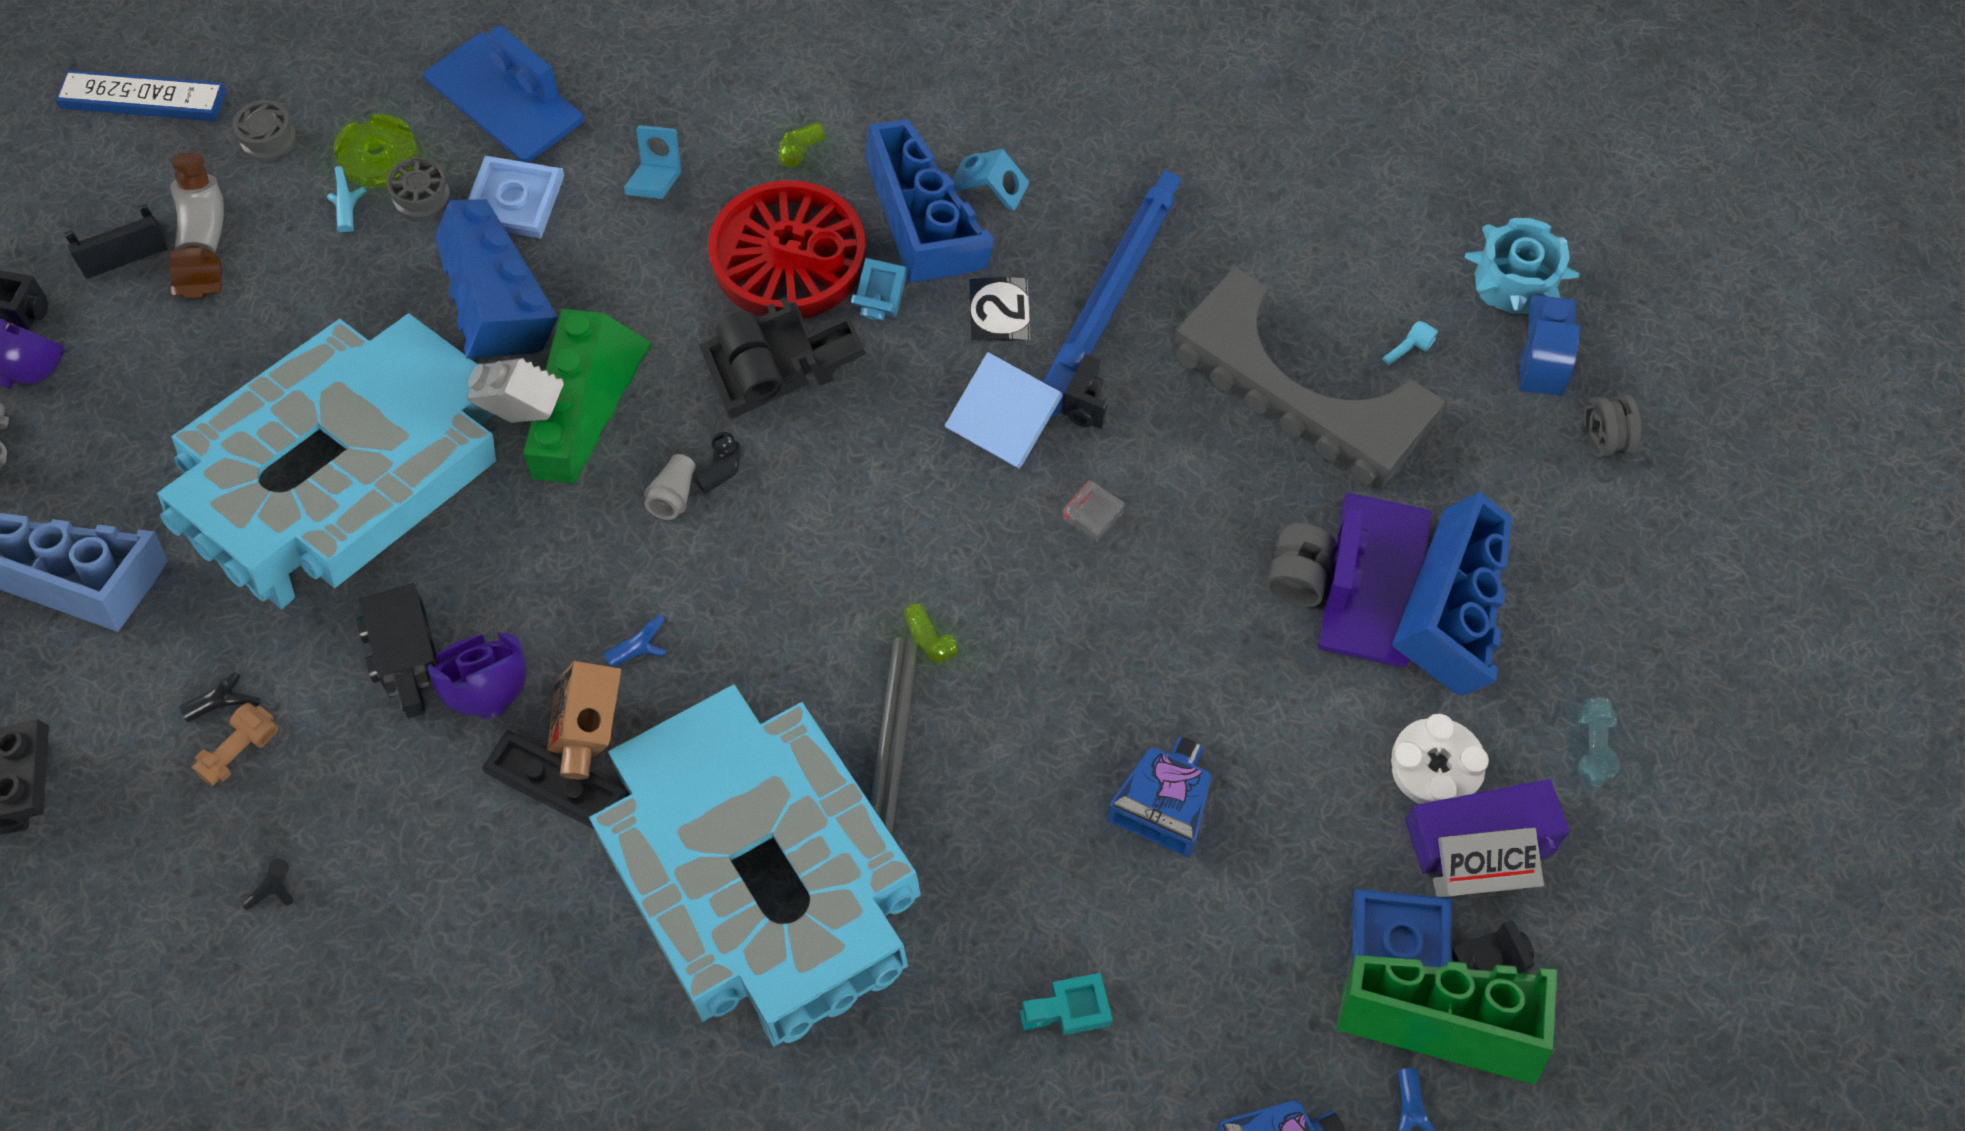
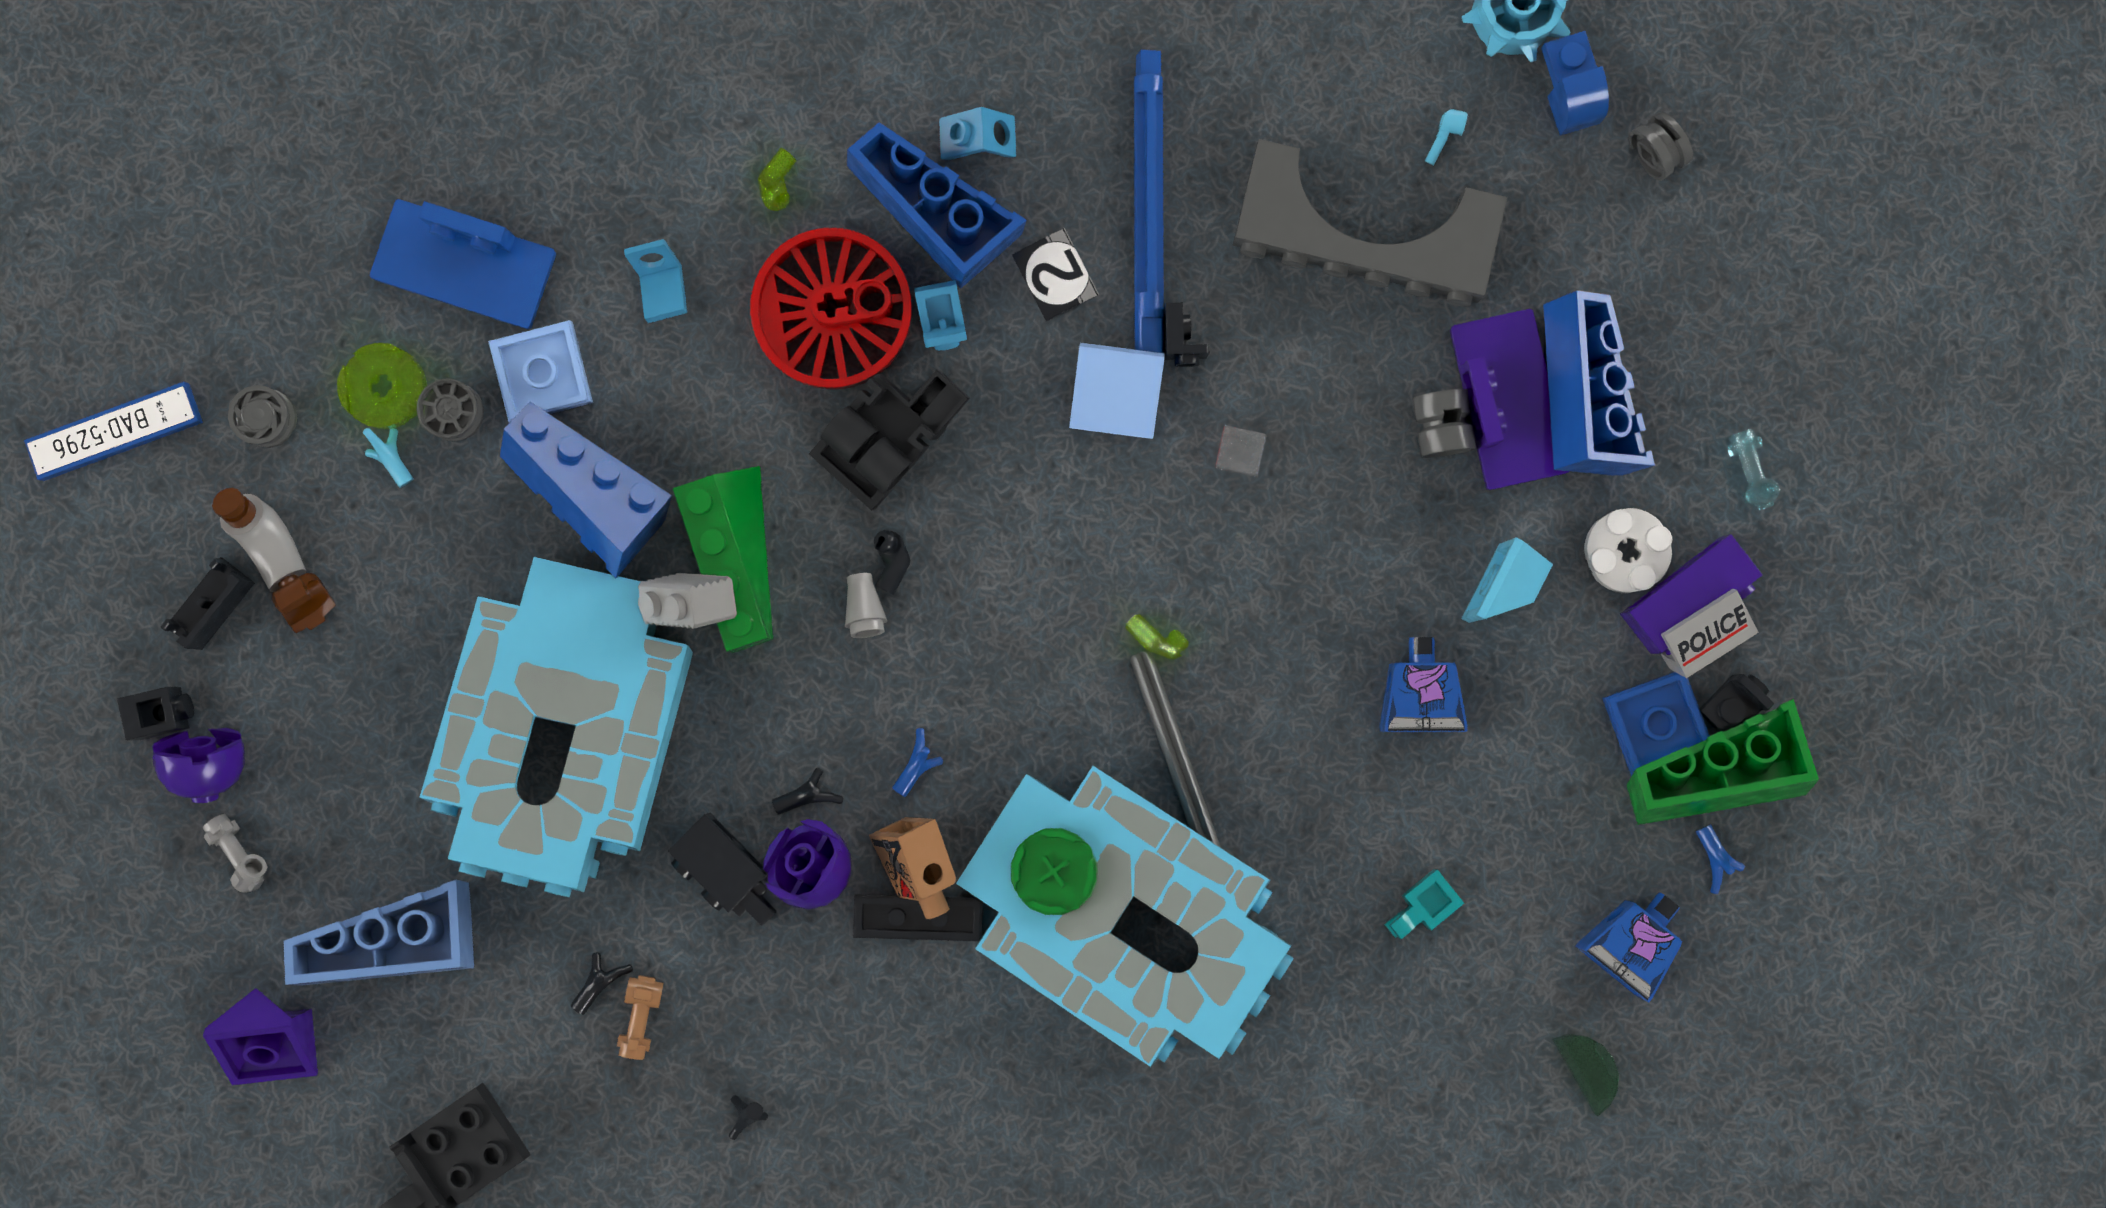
camera: 25 degrees left, 25 degrees up
none -> black bar [772,768,843,815]
none -> green tile [1011,828,1098,915]
none -> medium azure slope [1461,537,1553,623]

